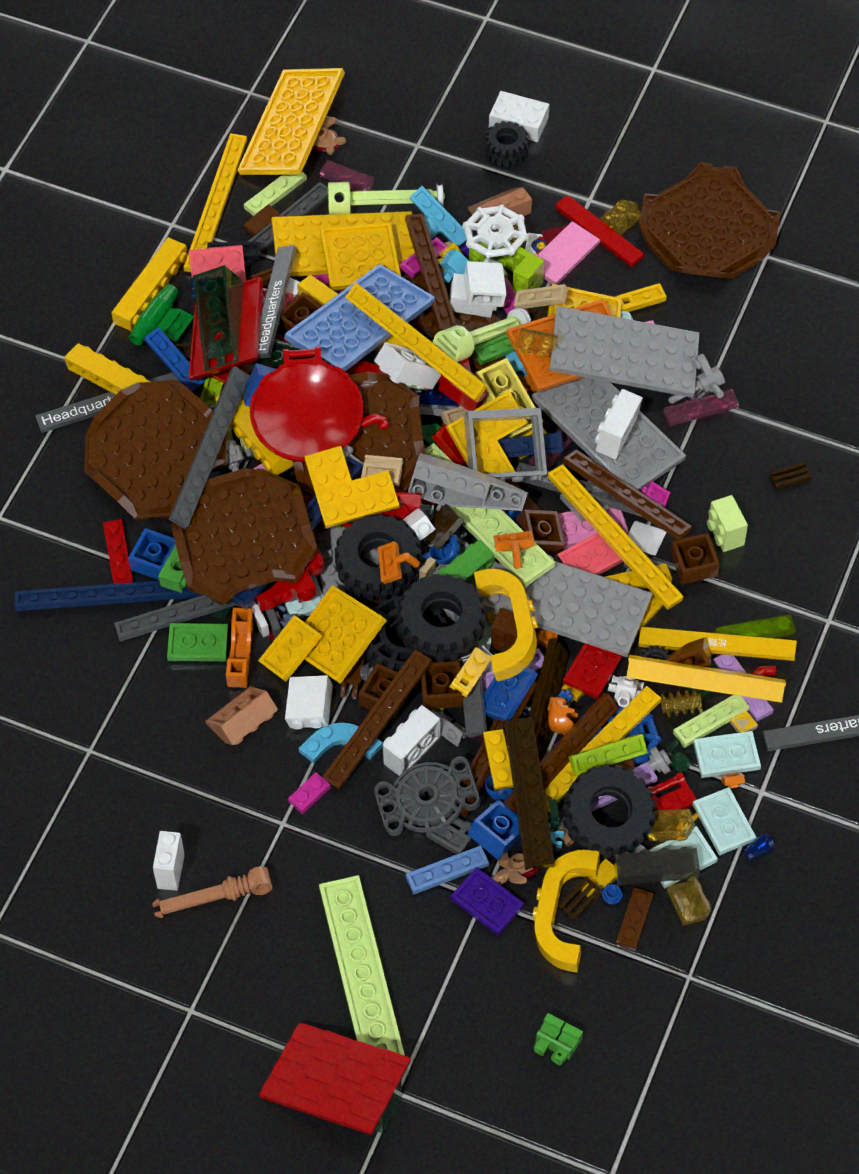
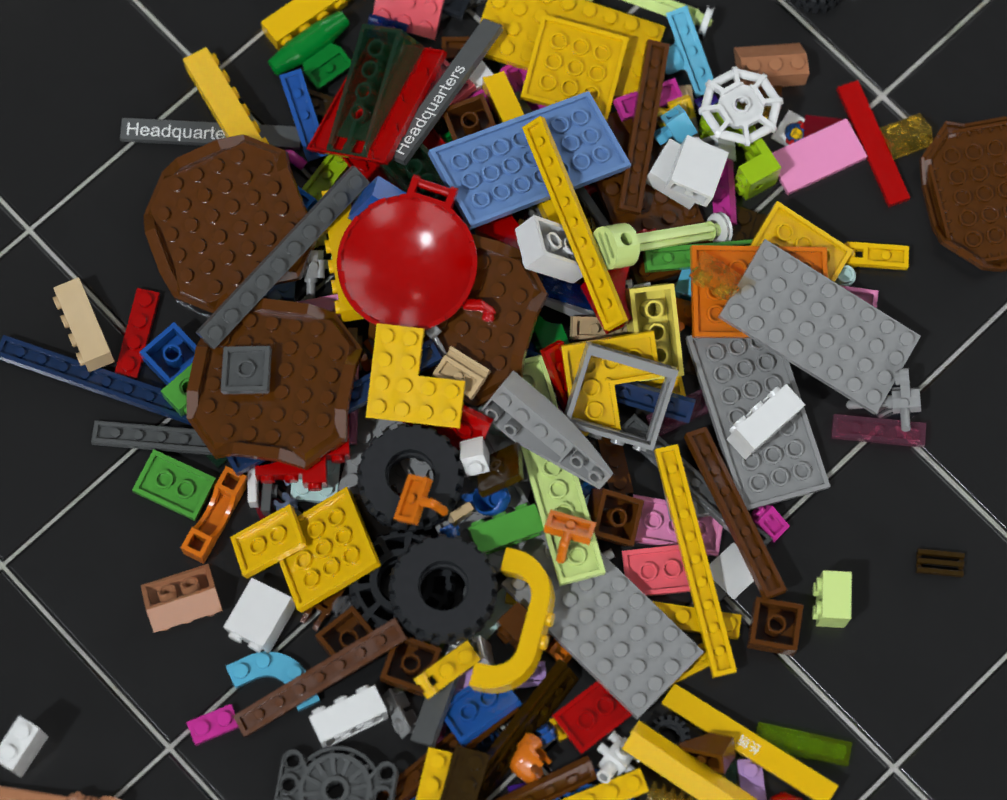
camera: 20 degrees right, 15 degrees up
tan plate [514,284,568,309] -> none
none -> tan brick [52,277,115,372]
none -> dark grey plate [221,346,272,394]

